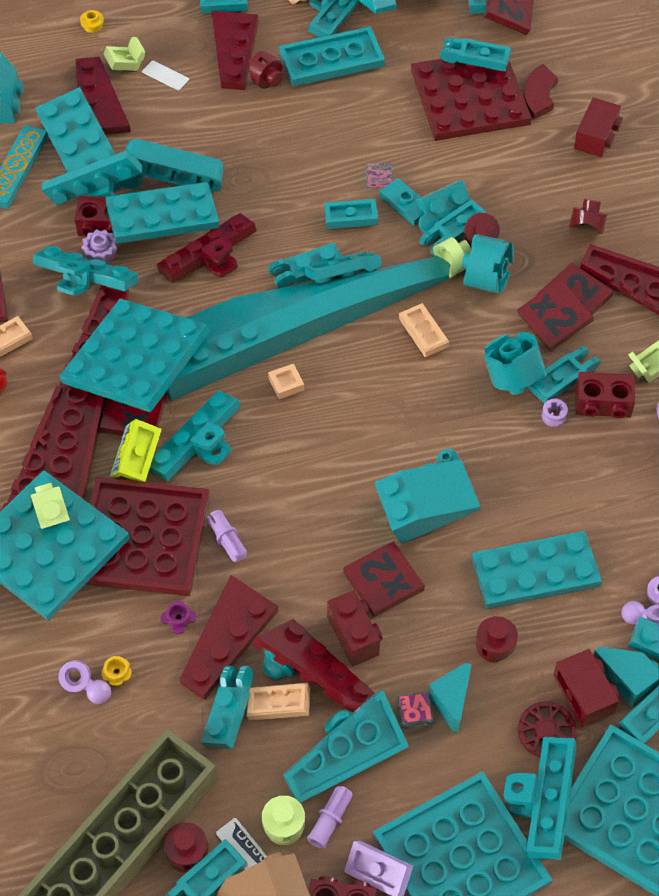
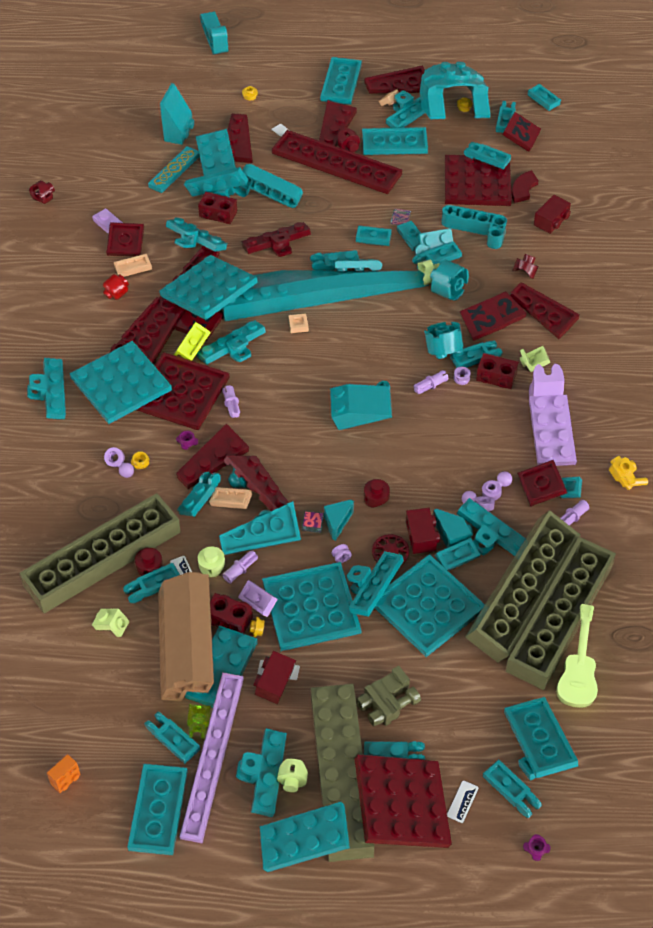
camera: 15 degrees right, 5 degrees down
yellowish green bracket [31,483,70,529] -> none
lavender piece [81,229,117,264] -> none
yellowish green bracket [103,37,145,71] -> none
teal plate [106,182,219,244] -> none
dark red brick [327,590,383,667] -> none
dark red tile [343,541,425,617] -> none
light nougat plate [399,303,449,357] -> none
dark red piece [463,213,500,247] -> none
teal plate [471,531,602,610] -> none
none -> dark red plate [272,130,402,194]
none -> lavender bush [332,544,352,563]
none -> lavender axle [413,370,448,394]
none -> teal beam [441,205,507,249]

